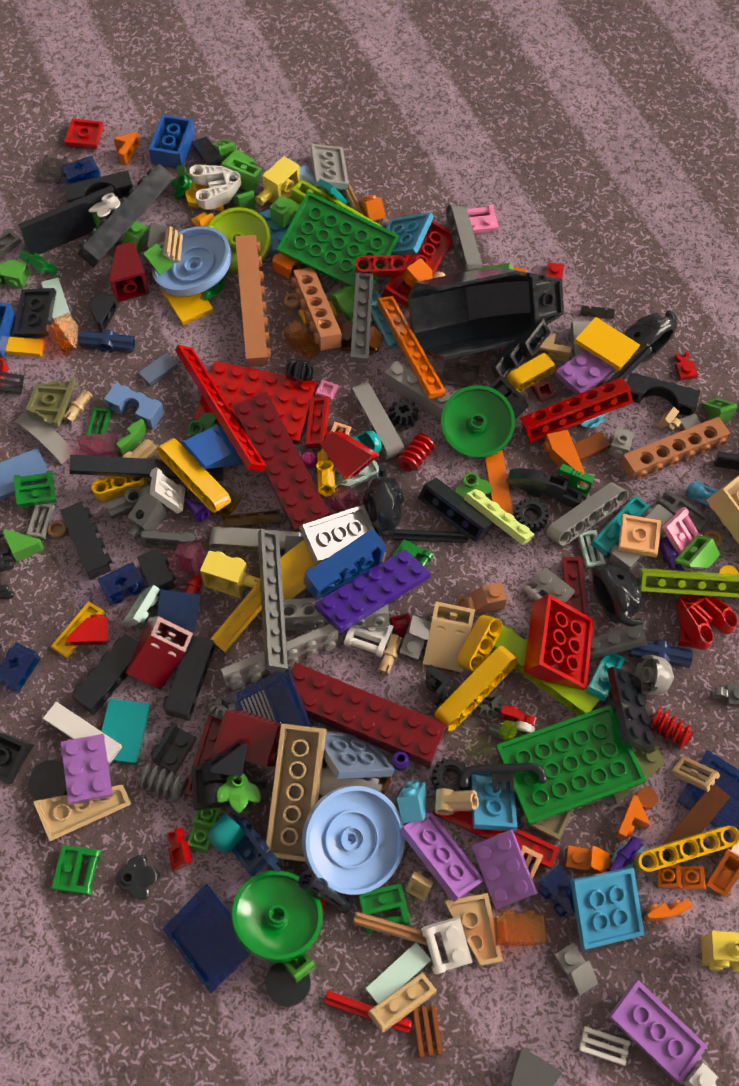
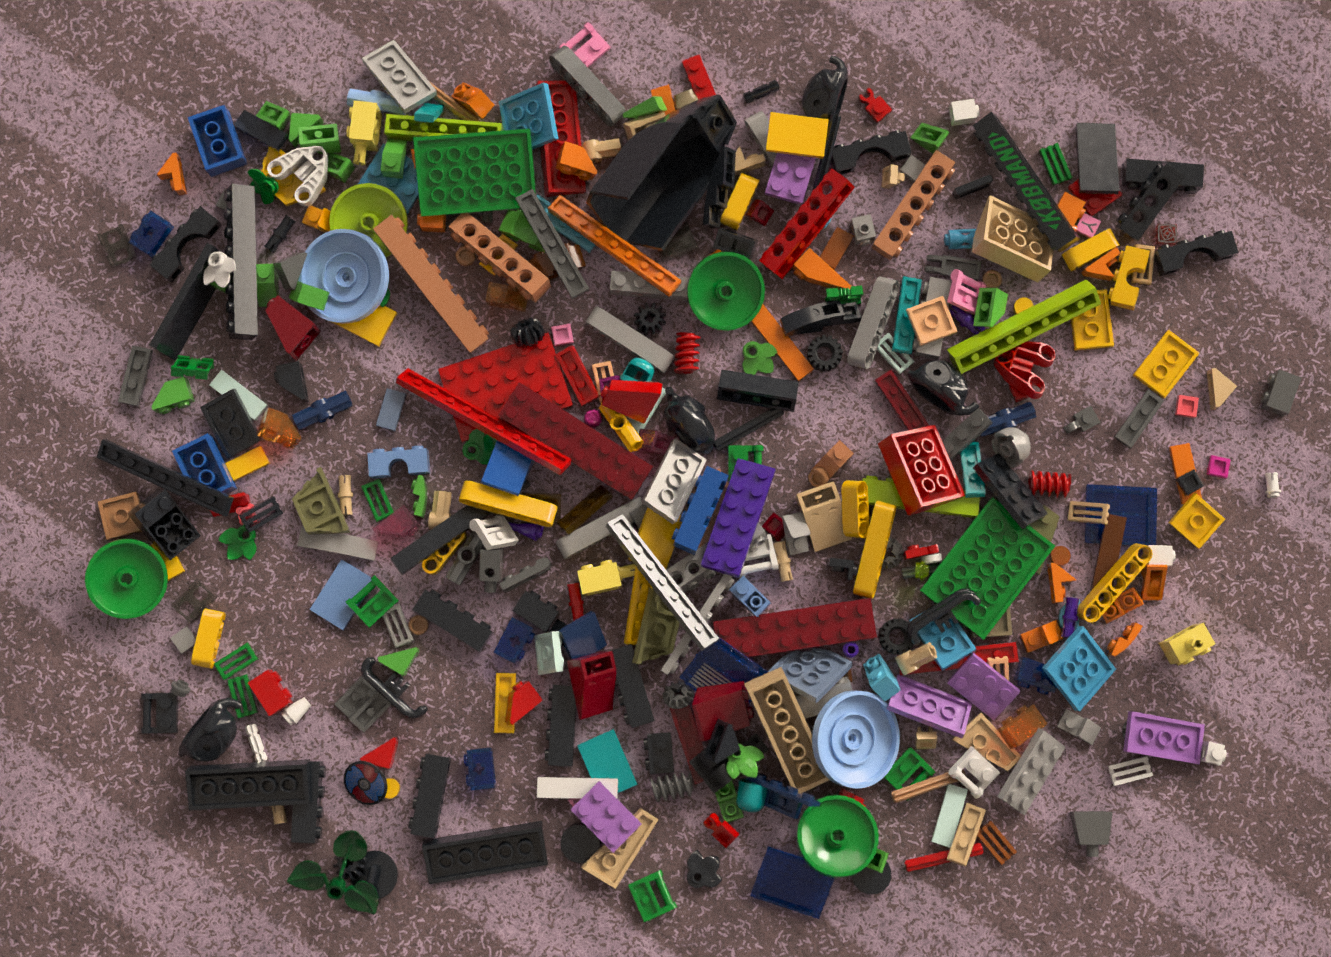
camera: 30 degrees left, 20 degrees up
red plate [64,118,104,150] -> none
tan tile [163,226,183,263] -> none
clear pink slope [174,540,206,576] -> none
black pin [298,870,351,914] -> none
red beam [355,256,406,277] -> none
yellowish green plate [464,489,534,545] -> none
light grey plate [523,567,575,603] -> none
none -> black pin [264,215,296,253]
none -> olive wing [632,588,680,664]
none -> medium blue slope [729,576,771,617]
none -> light grey plate [997,728,1065,815]

